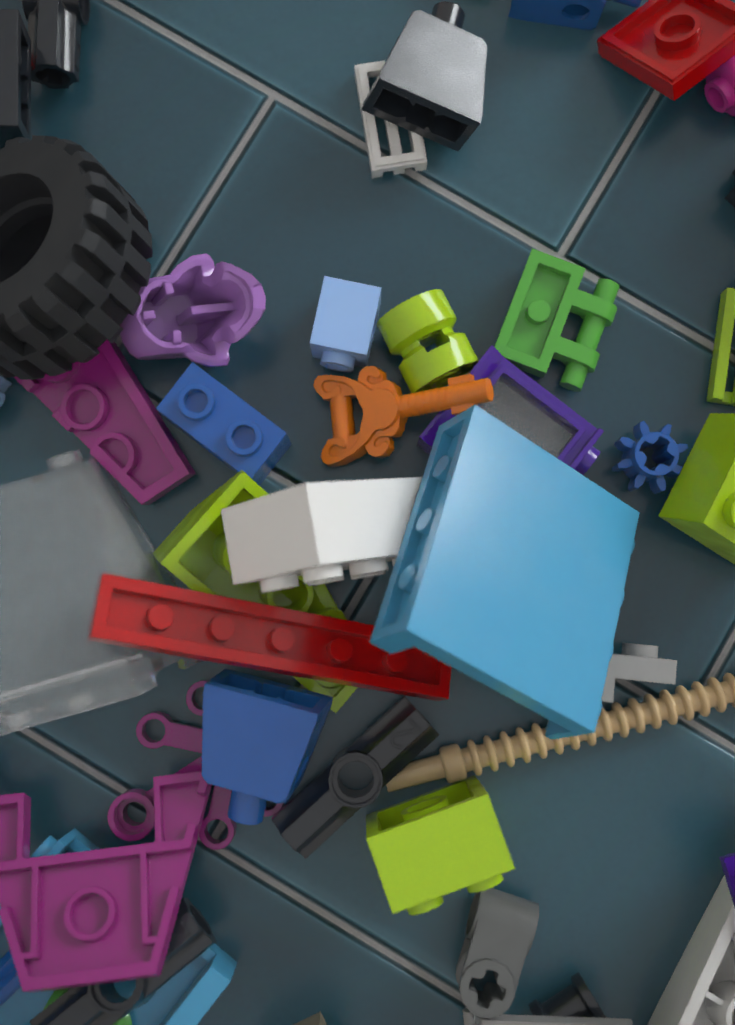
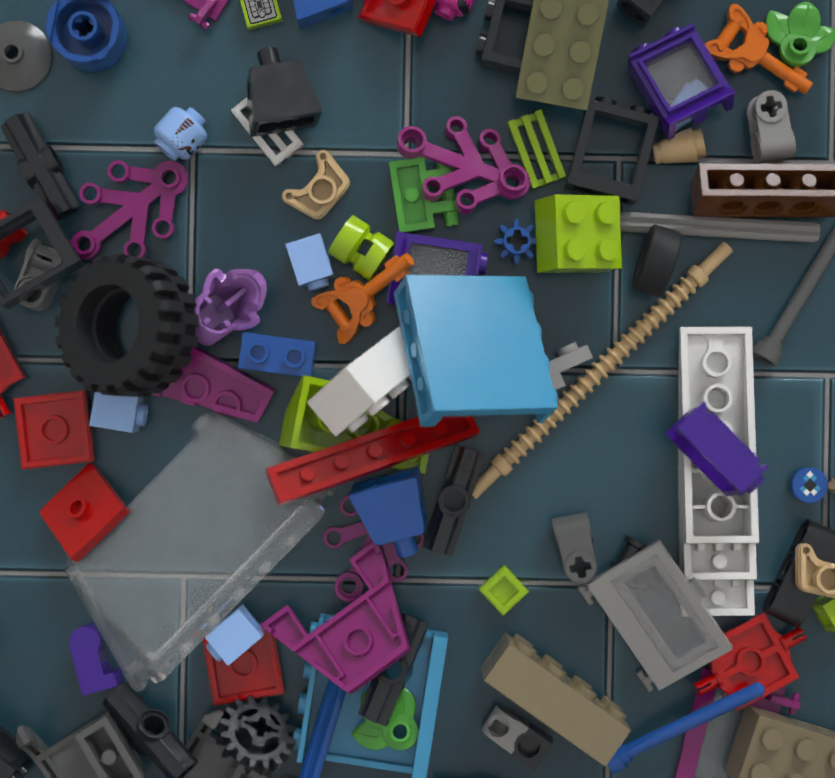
camera: 25 degrees left, 5 degrees up
lime brick [366,775,515,915] -> none
none -> magenta plant [71,160,189,260]
none -> light blue head [154,107,207,161]
none -> tan piece [282,150,350,221]
none -> magenta plant [397,116,530,214]
none -> lime tile [478,565,529,616]

